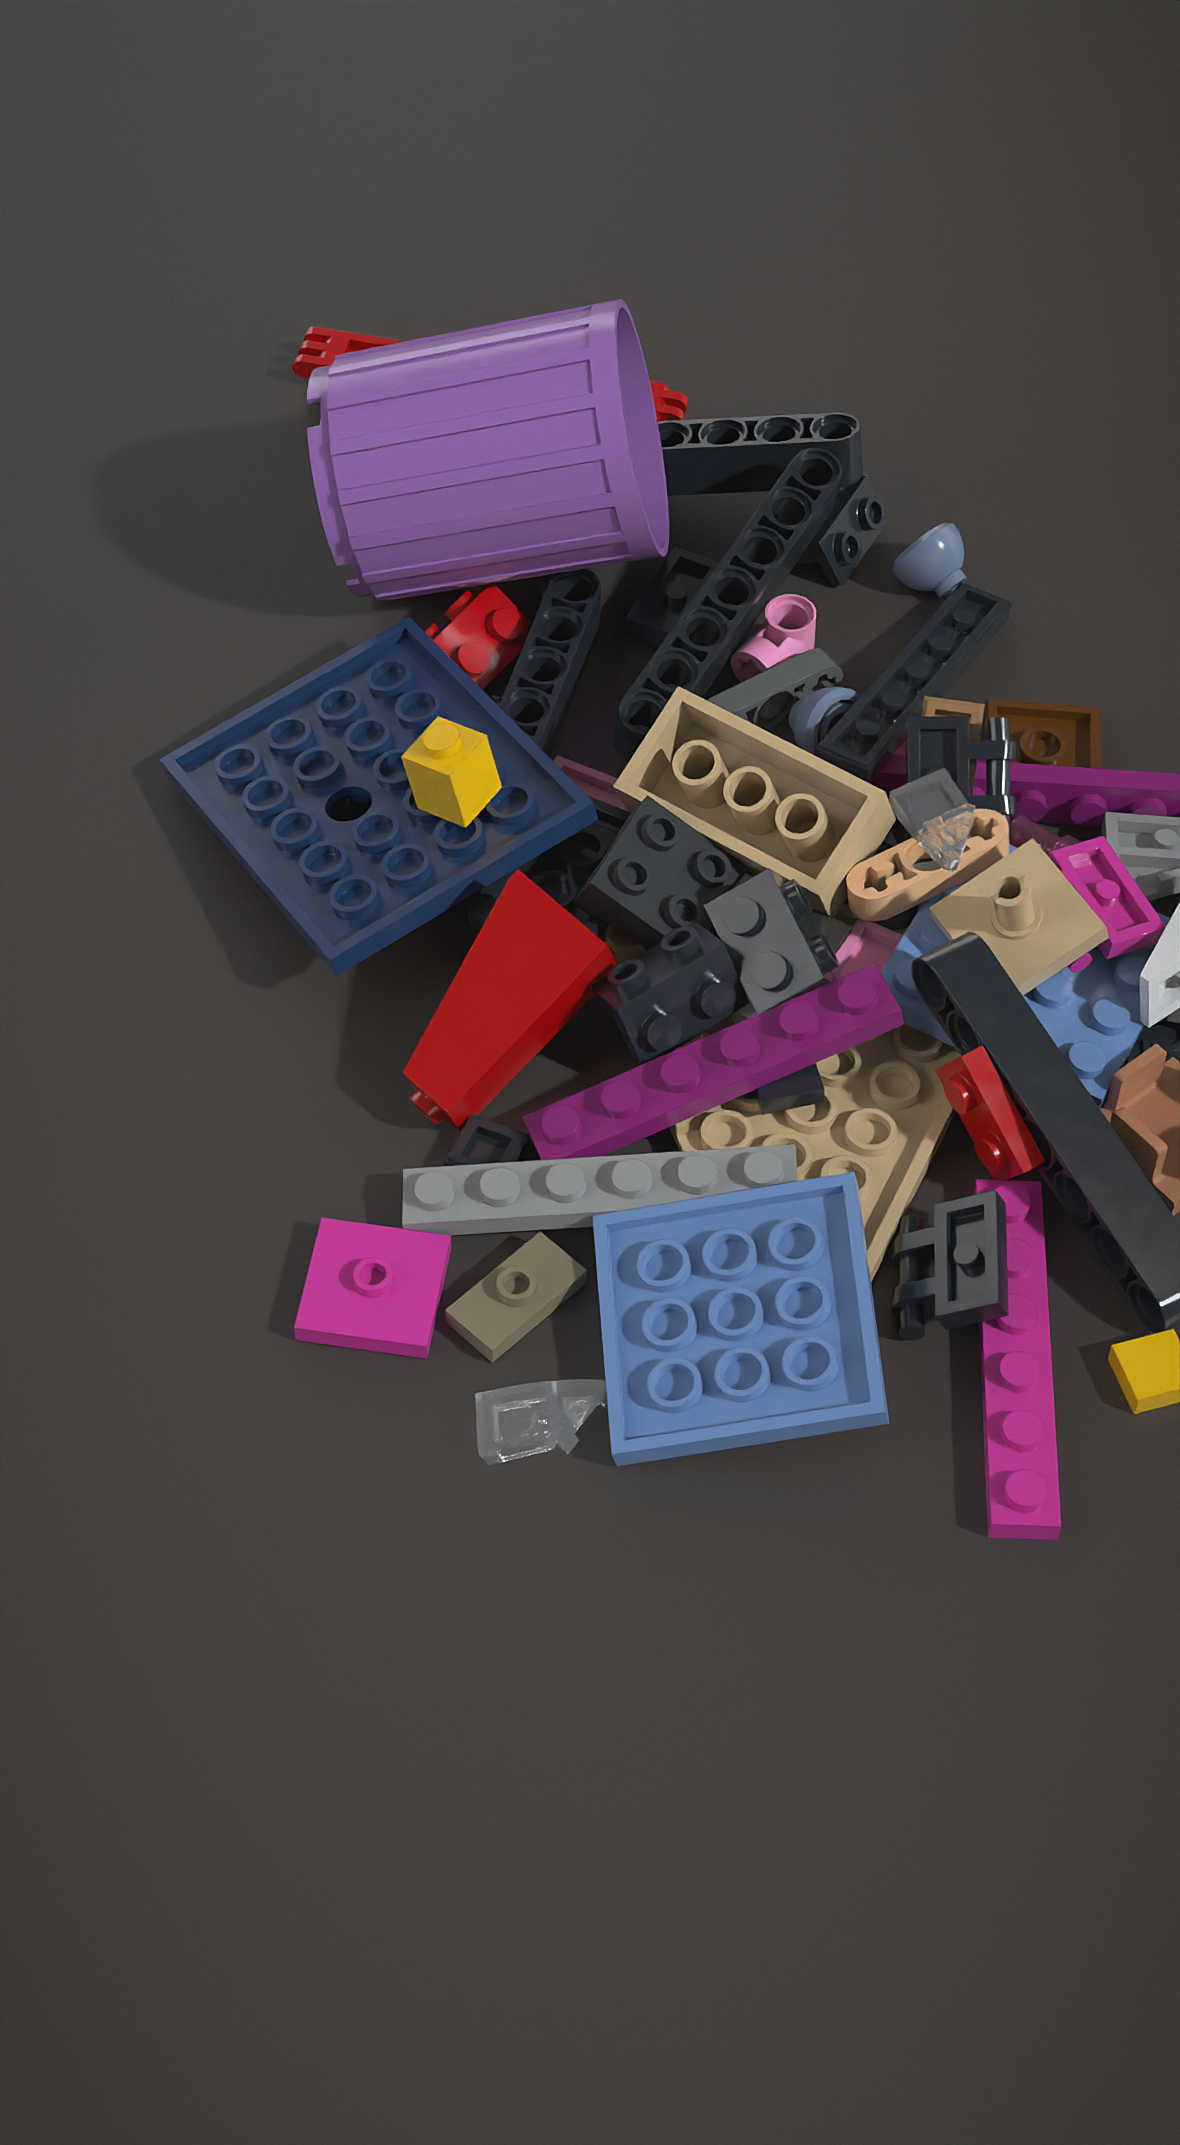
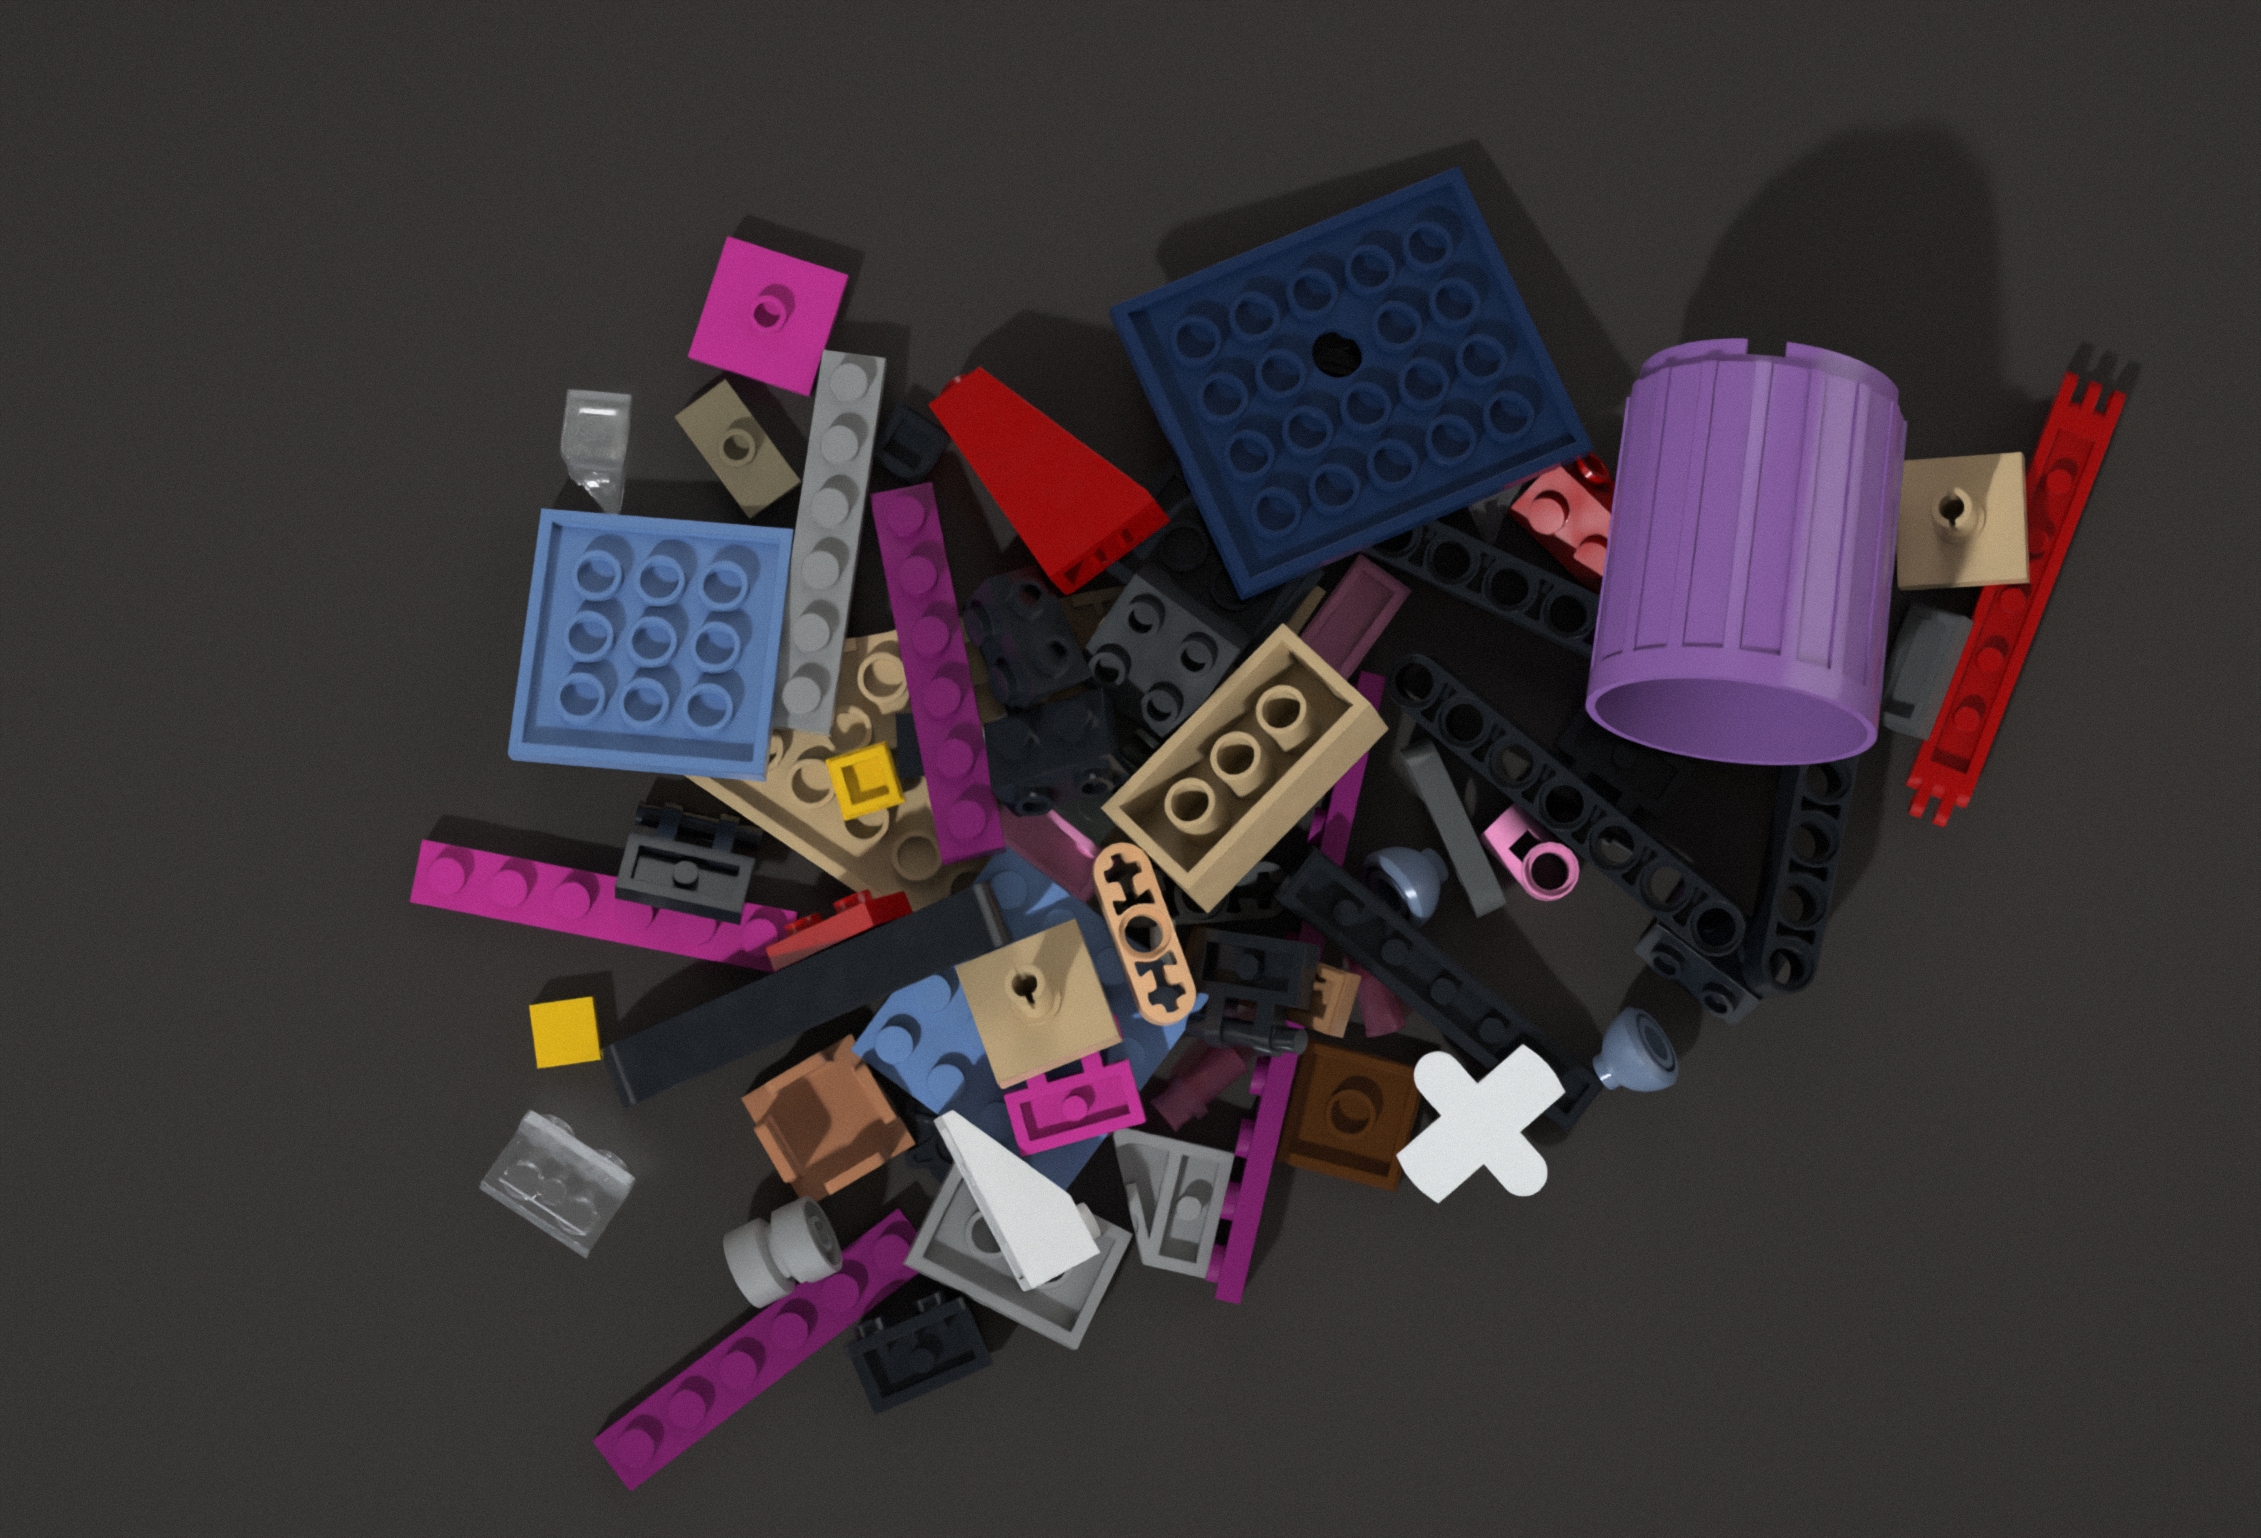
camera: 105 degrees right, 35 degrees up
yellow brick [401,716,502,828] -> none
clear slope [889,768,975,873] -> none
none -> yellow tile [825,740,906,821]
none -> white piece [1396,1044,1565,1204]

